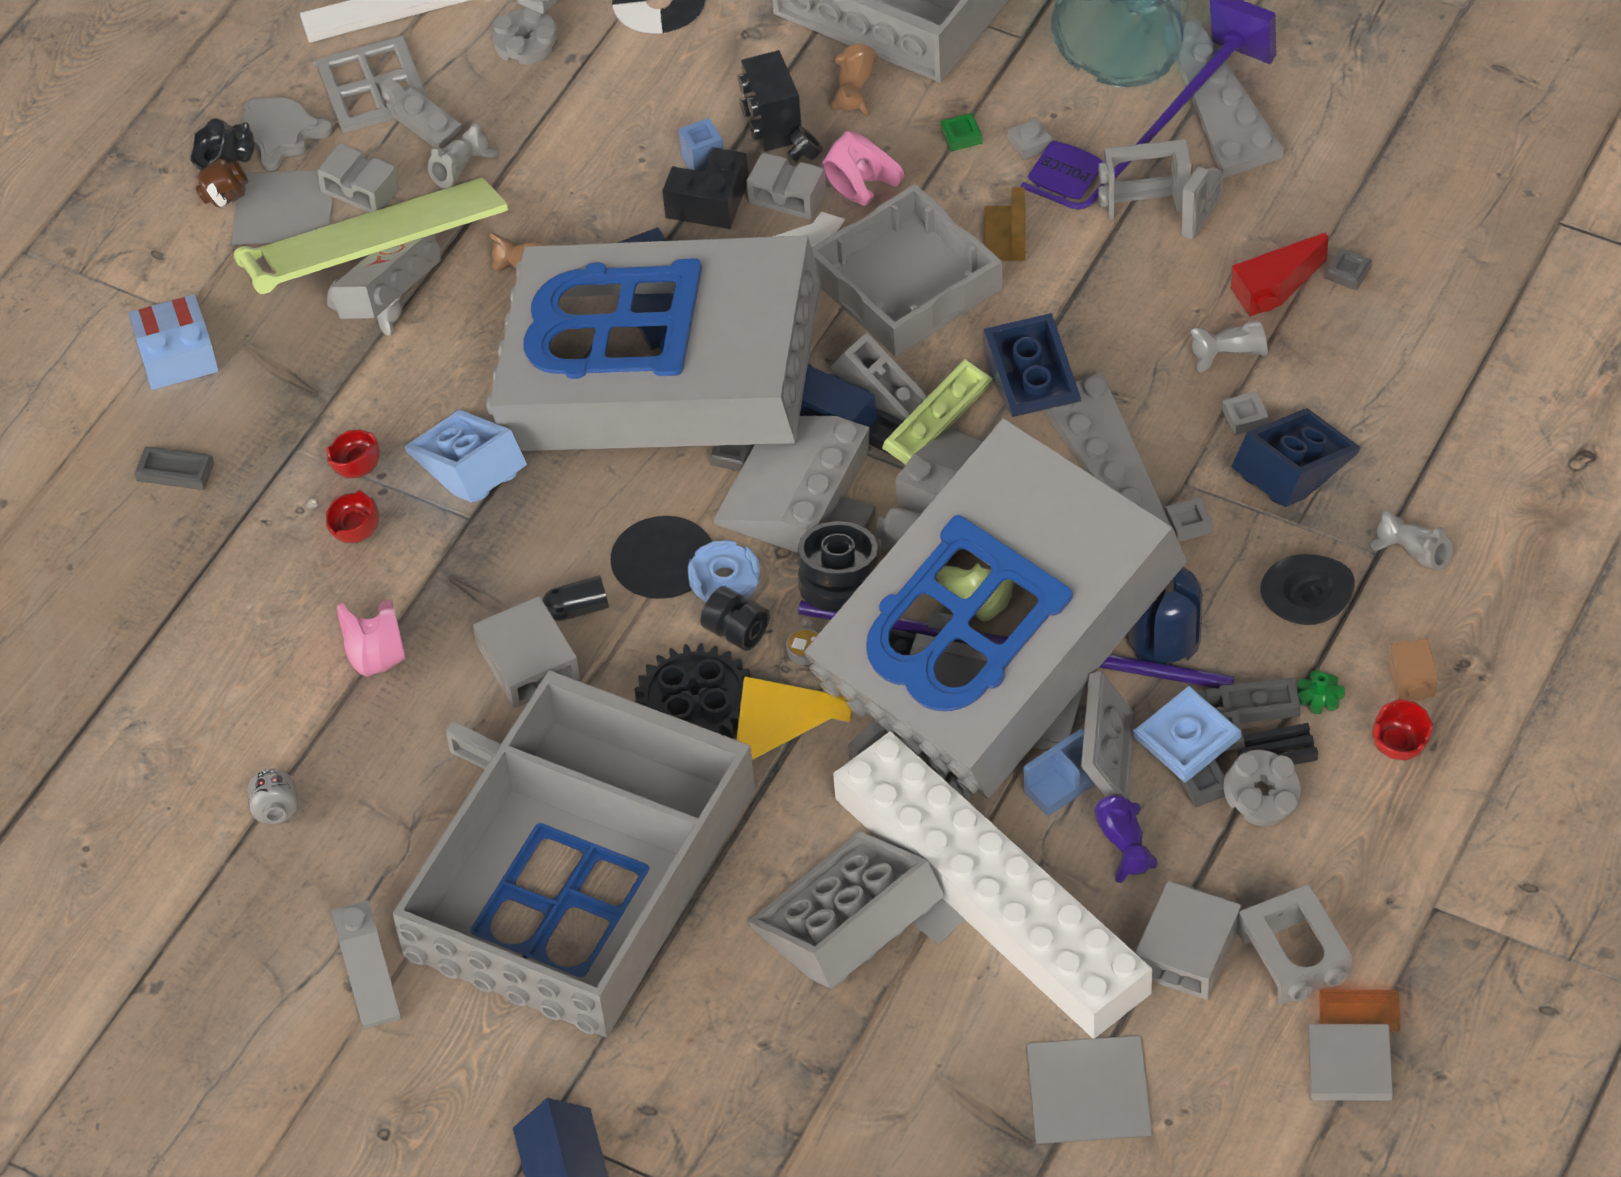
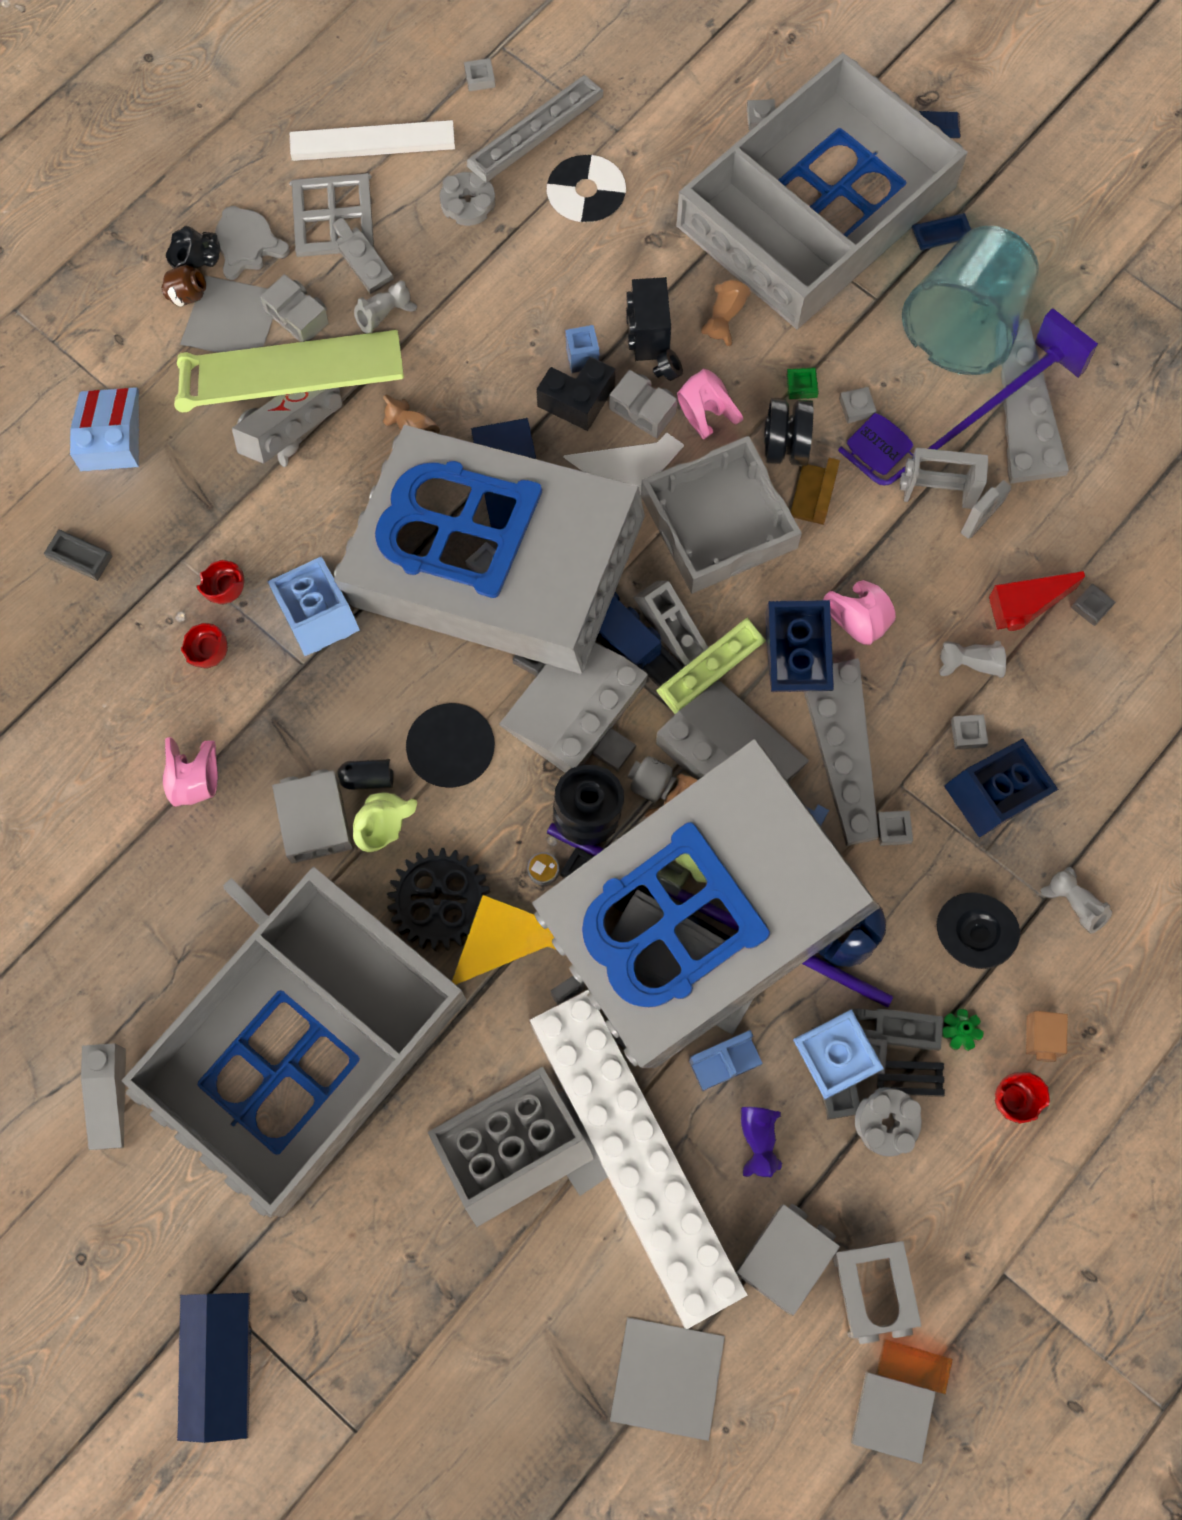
camera: 10 degrees right, 20 degrees up
light grey head [247,769,298,825] -> none
light blue tile [688,540,760,602] -> none
black wheel [700,586,770,651] -> none
light grey tile [1081,671,1134,799] -> none
none -> yellowish green hair [353,792,417,852]
none -> black wheel [764,398,814,466]
none -> bright pink helmet [823,580,896,645]

